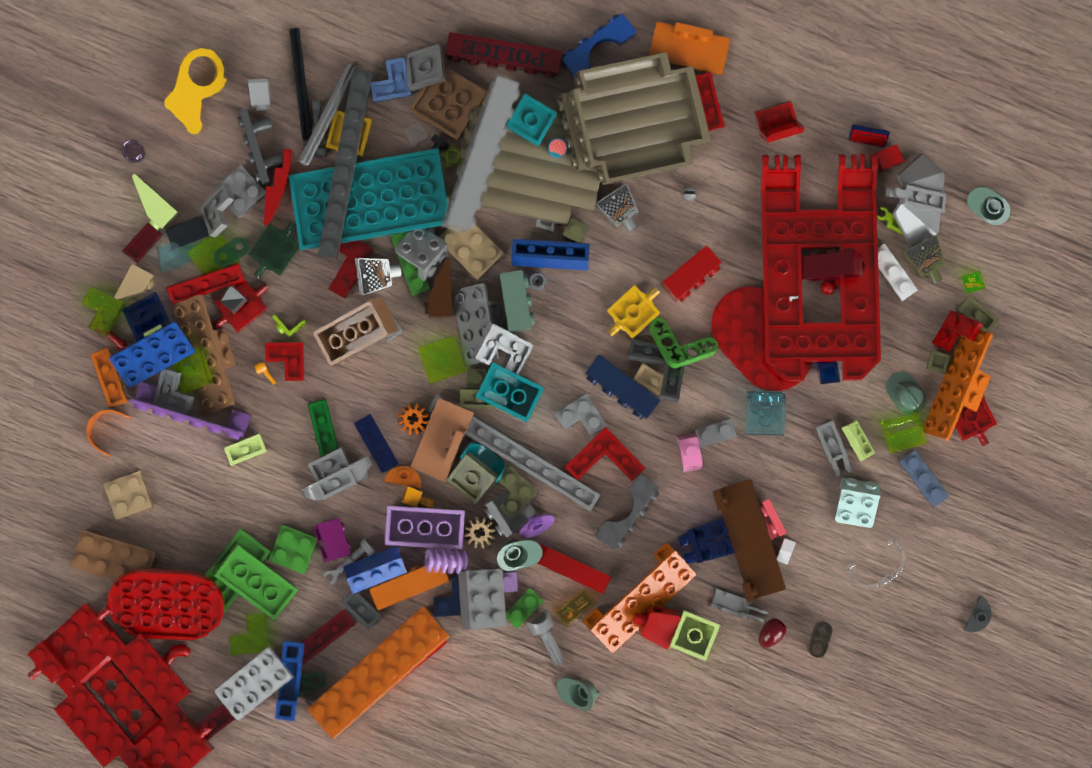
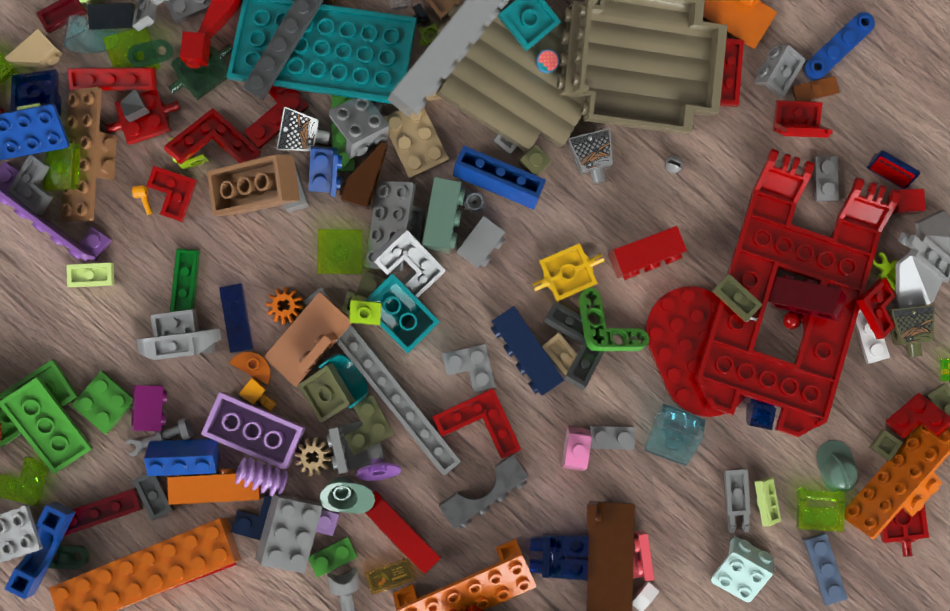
camera: 20 degrees right, 0 degrees up
none -> red plate [164,108,261,165]
none -> red brick [179,31,211,69]
none -> blue bracket [308,146,342,197]
none -> lime bracket [349,295,382,325]
none -> light grey brick [457,216,506,269]
none -> olive plate [712,274,763,322]
none -> light grey bracket [754,44,806,97]
none -> dark orange piece [792,76,840,101]
none -> blue plate [803,12,875,81]
none -> light grey plate [813,157,839,202]
none -> red plate [856,277,896,339]

